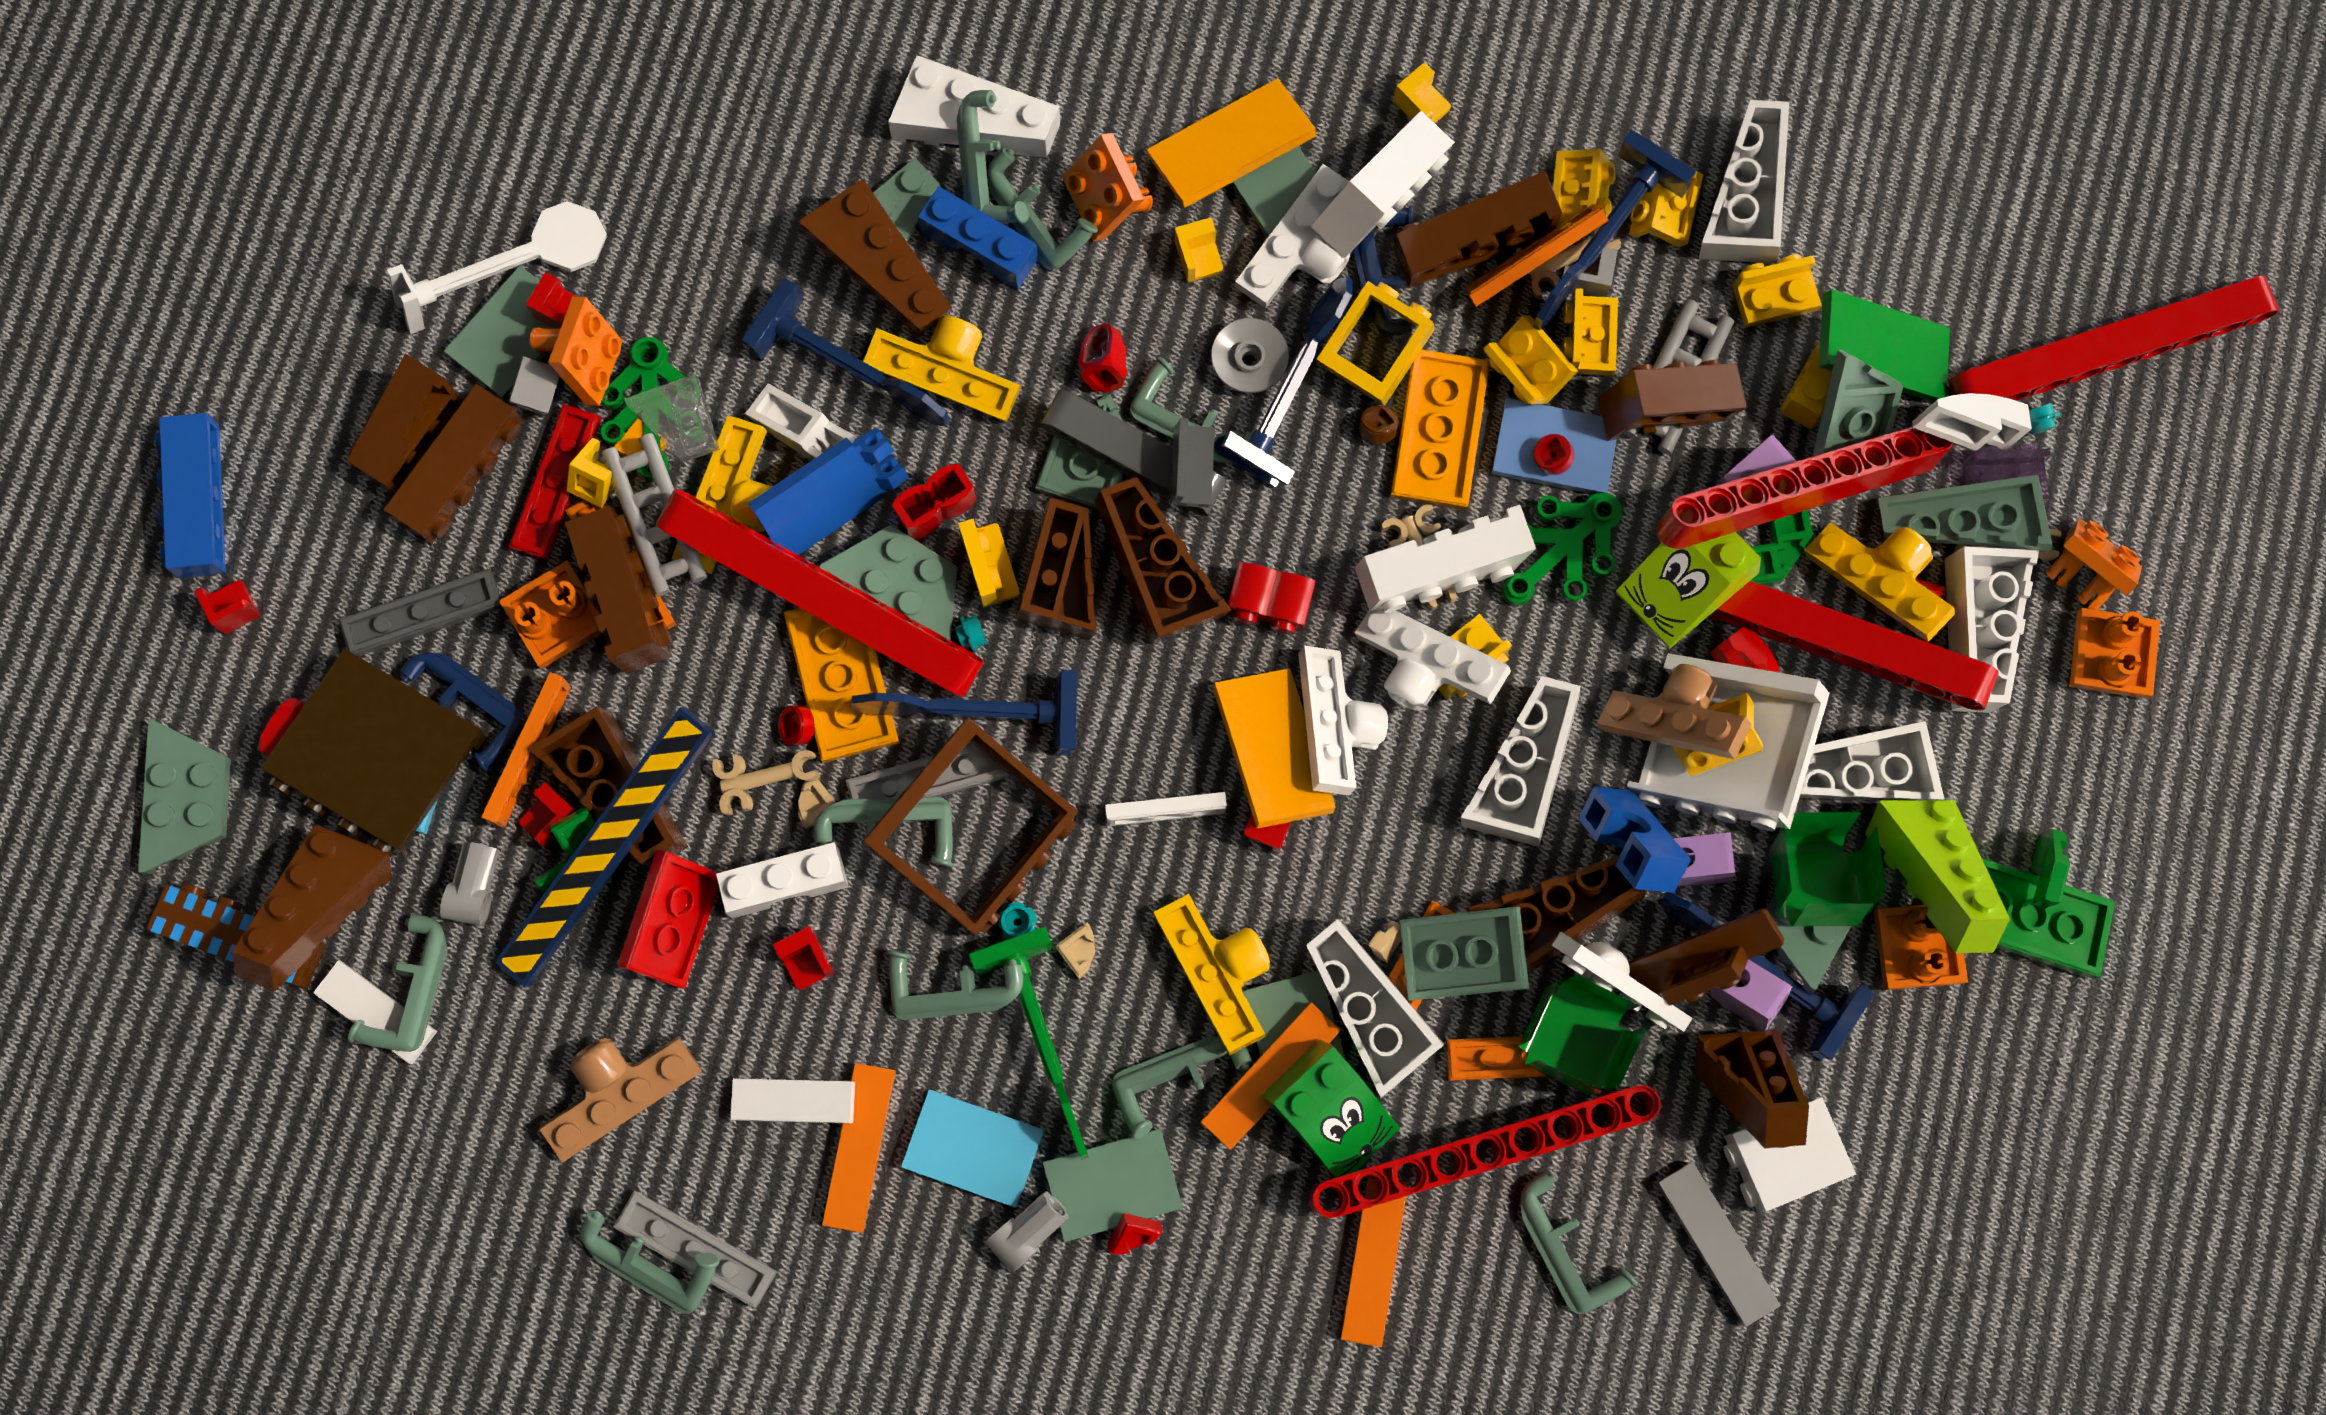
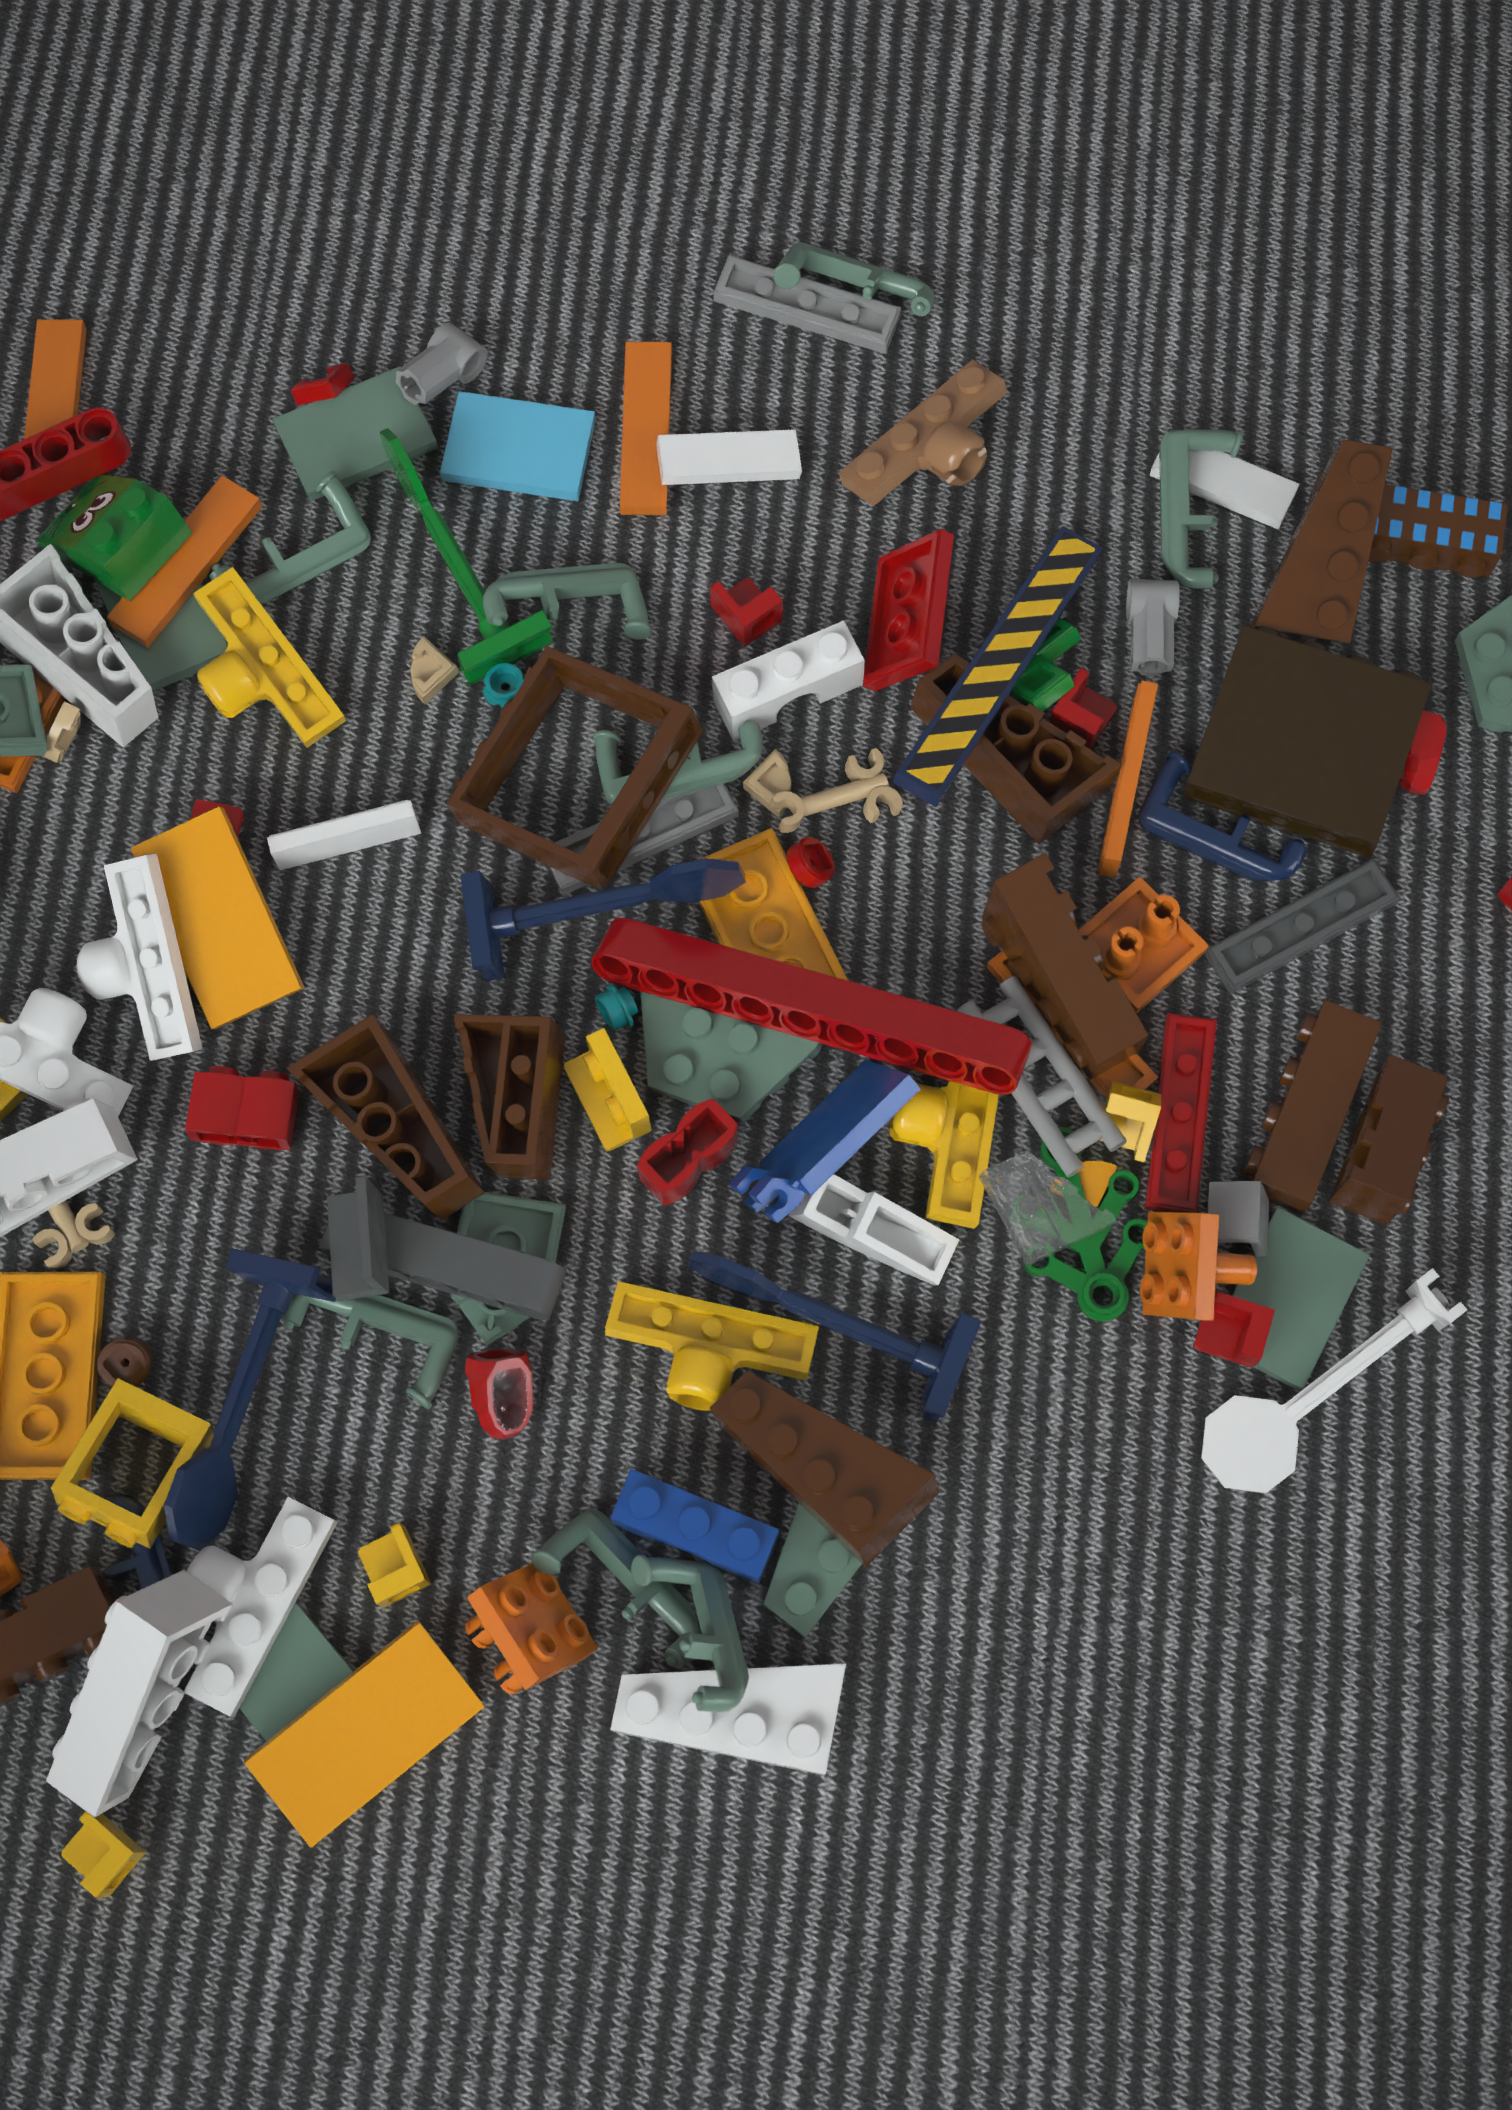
camera: 175 degrees right, 5 degrees down
light grey dish [1211,318,1289,393] -> none

